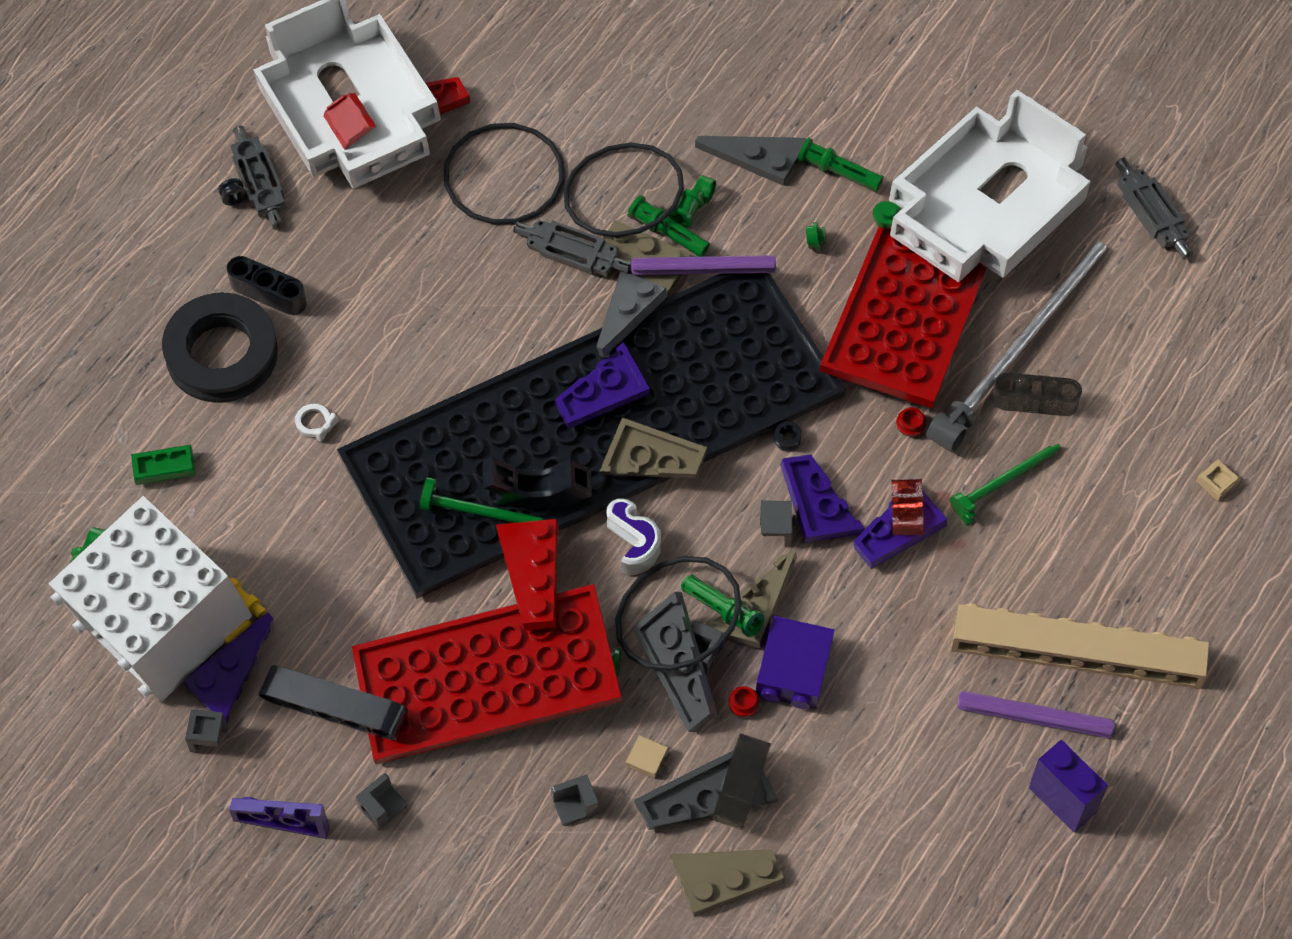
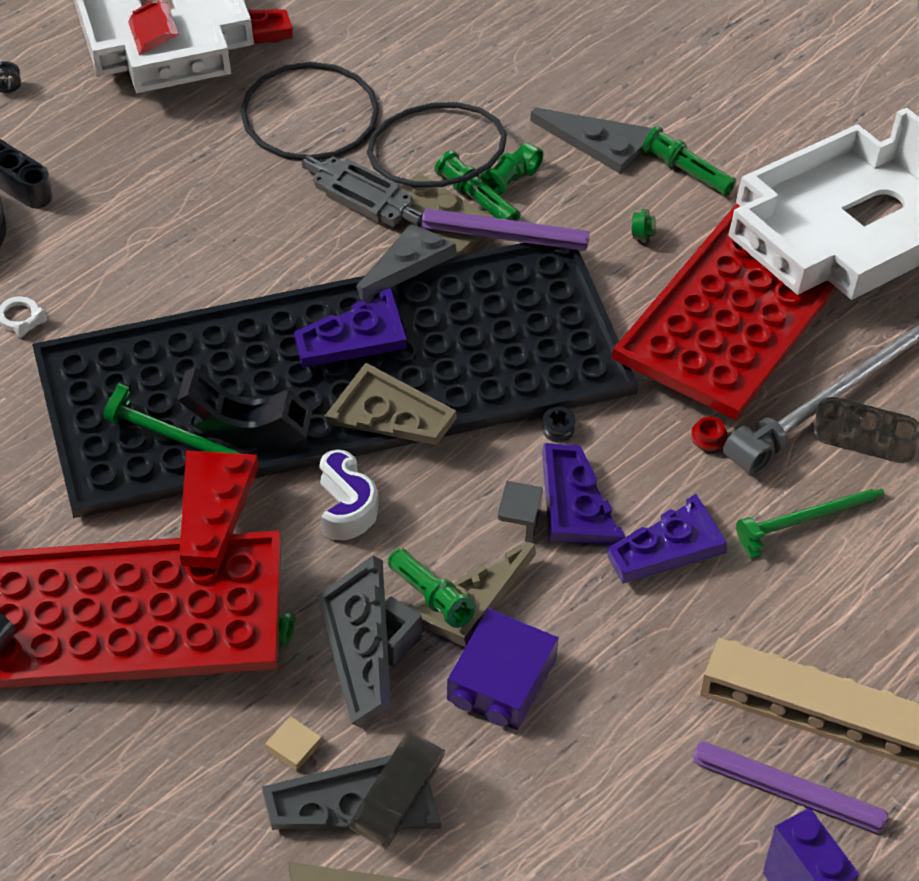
camera: 10 degrees right, 10 degrees down
dark grey piece [230,125,286,230] -> none
dark grey panel [551,774,599,826] -> none
black piece [615,556,742,671] -> none
red plate [728,686,760,717] -> none
green plate [872,201,901,229] -> none
clear red slope [891,479,924,535] -> none

